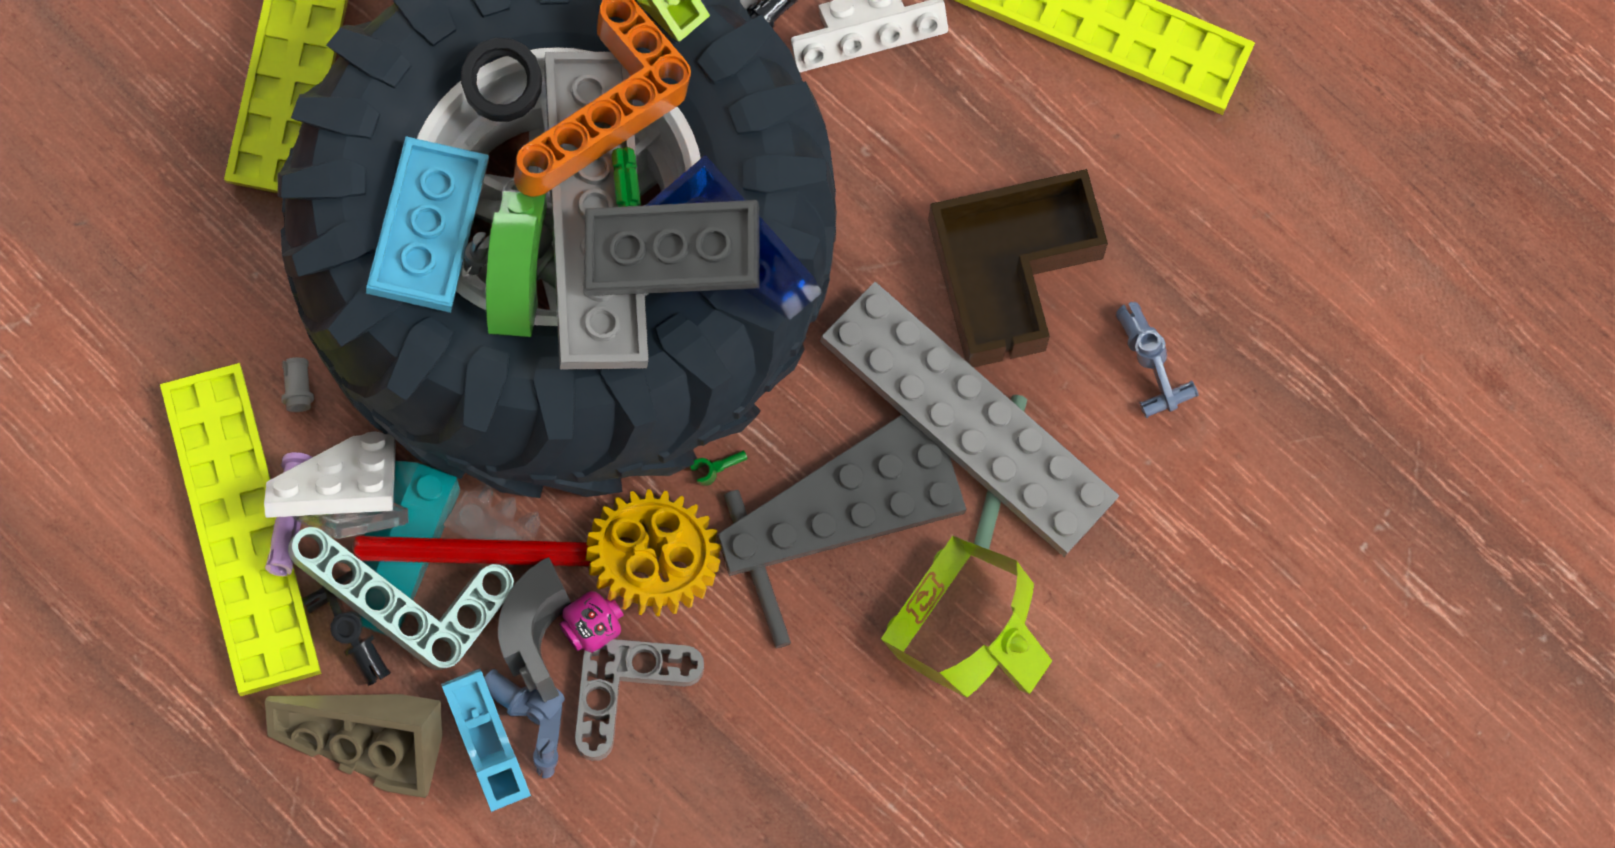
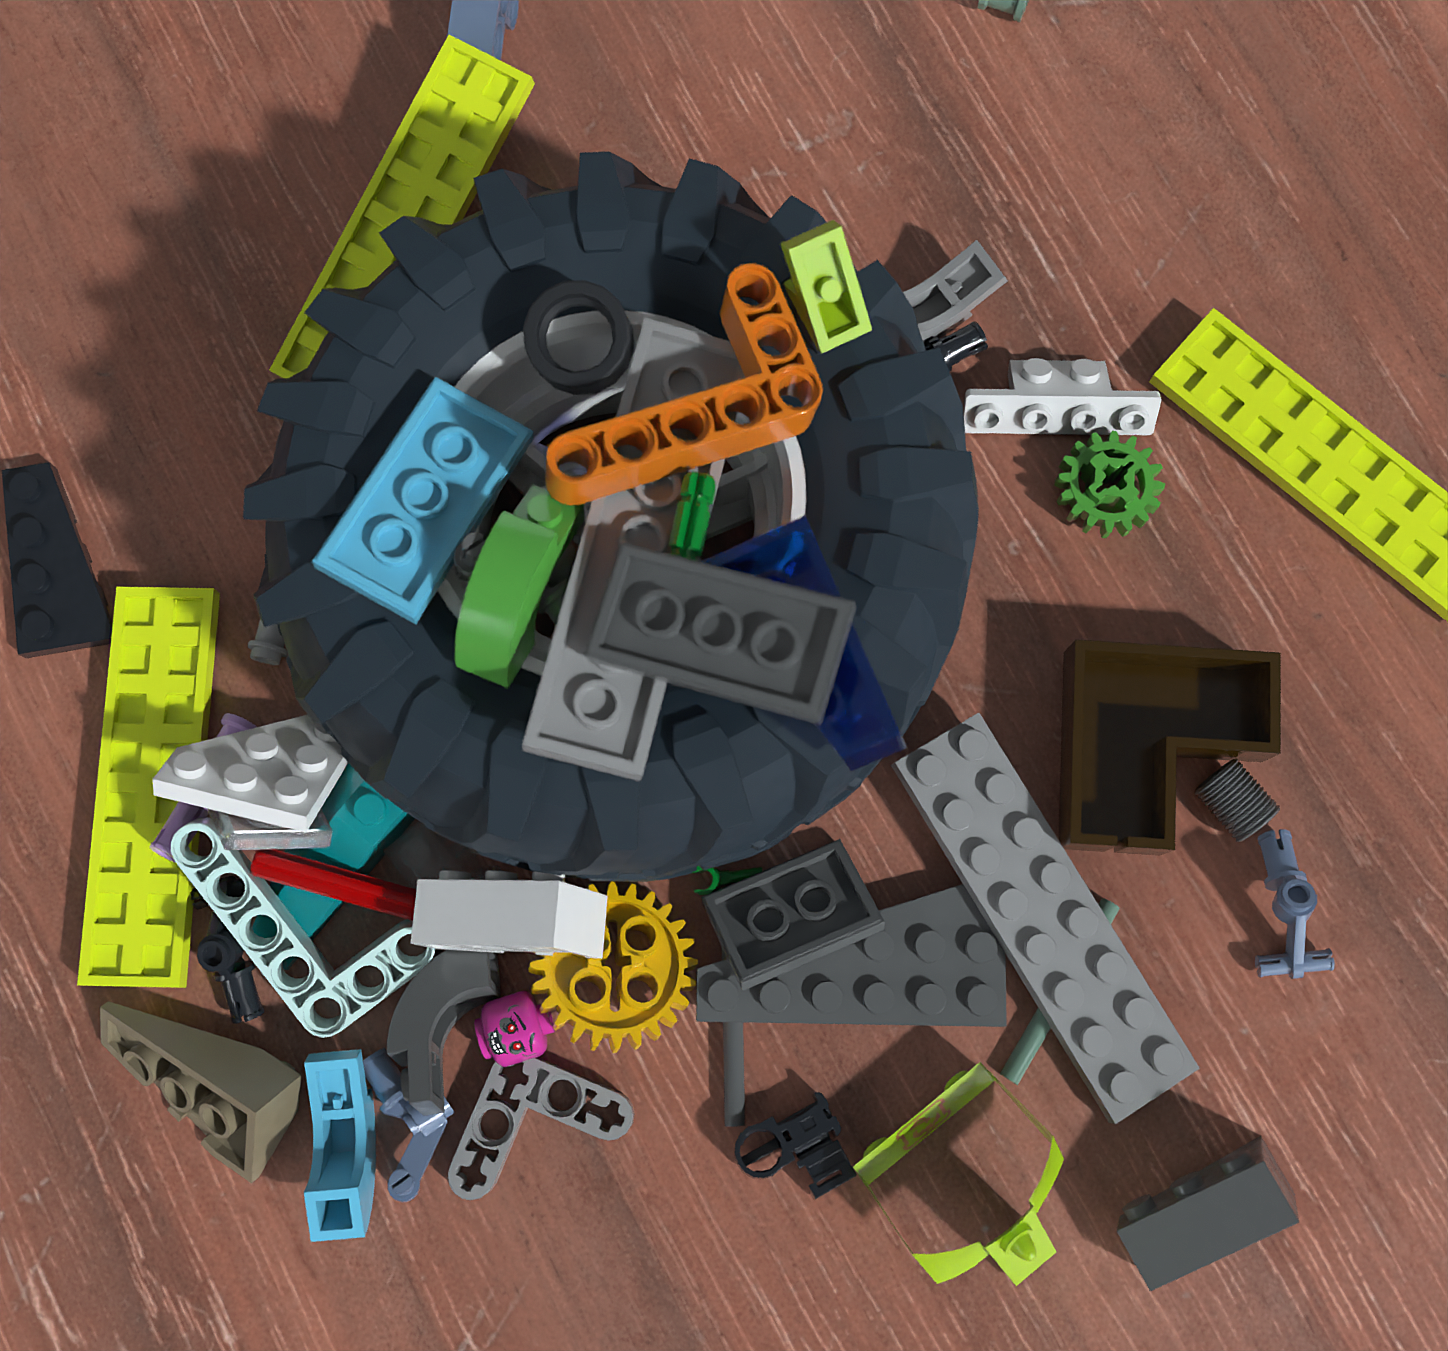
camera: 25 degrees right, 5 degrees up
none -> black wing [1,462,113,659]
none -> white wedge [411,870,608,959]
none -> dark grey tile [701,839,885,991]
none -> black piece [734,1092,857,1200]
none -> bright green gear [1054,431,1165,538]
none -> dark grey wedge [1117,1136,1300,1291]
none -> dark grey piece [1195,758,1280,842]

